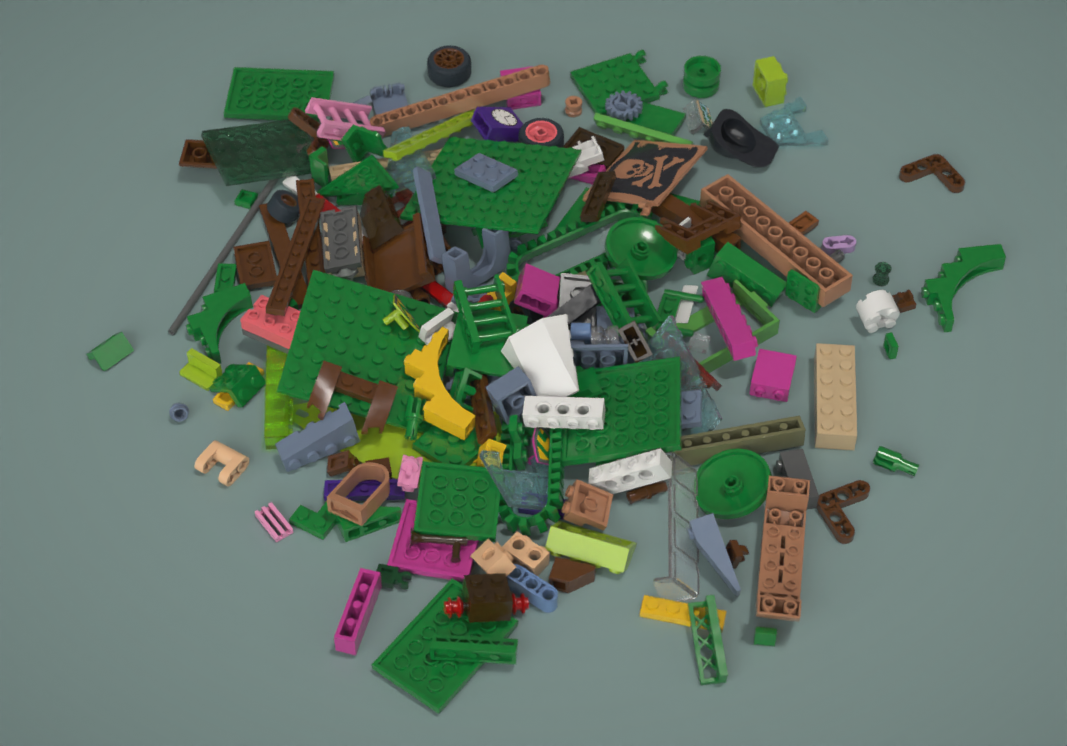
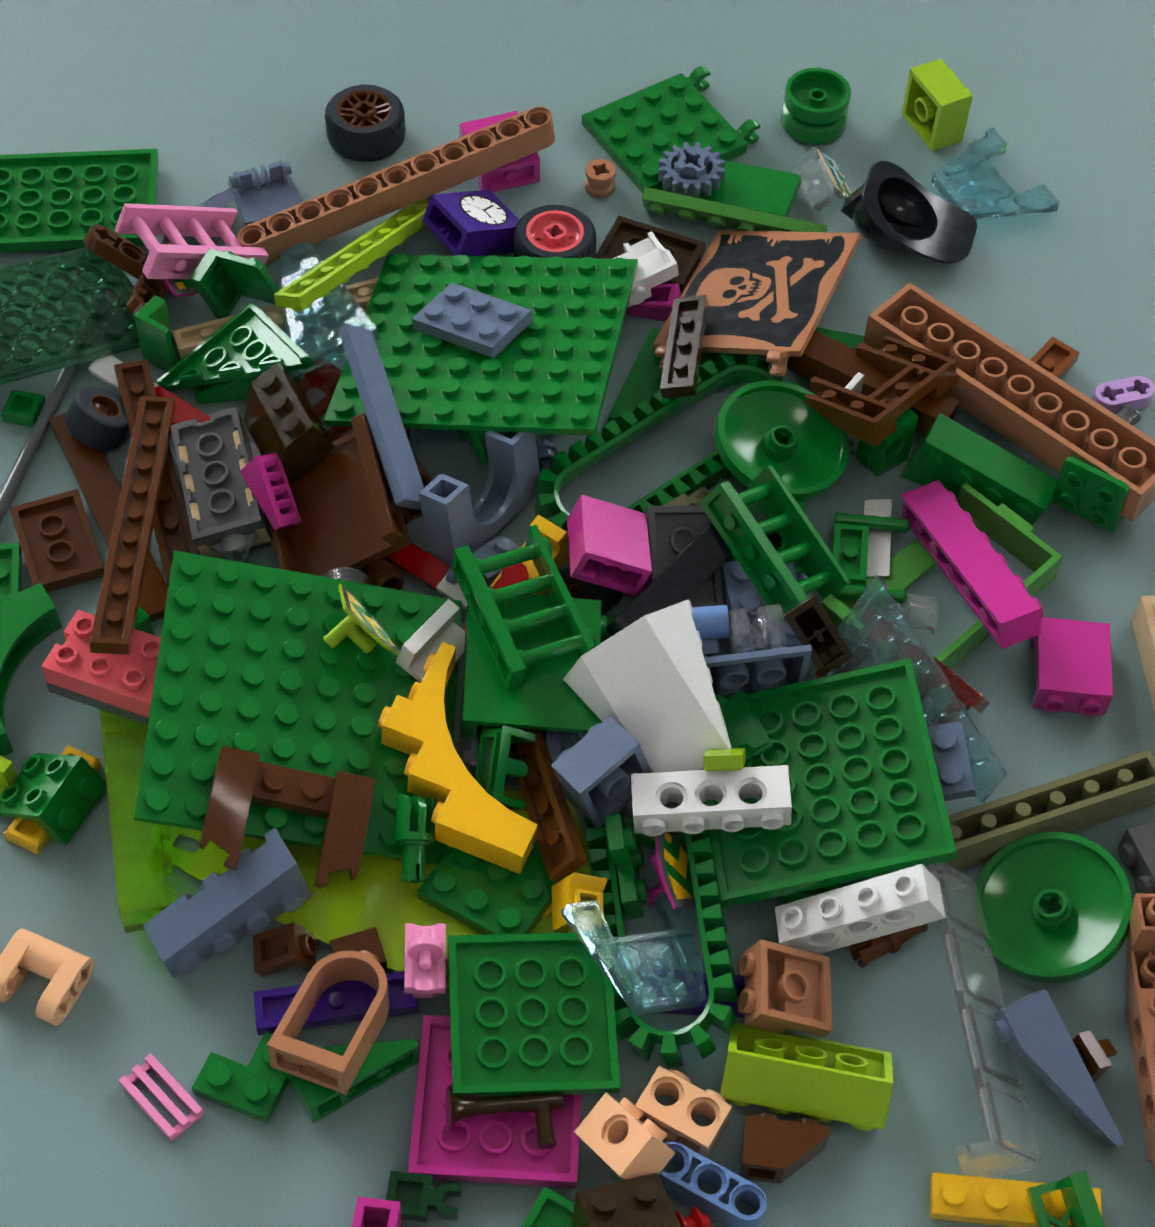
camera: 10 degrees left, 5 degrees up
none -> dark pink slope [240,453,301,531]
none -> lime tile [703,748,746,771]

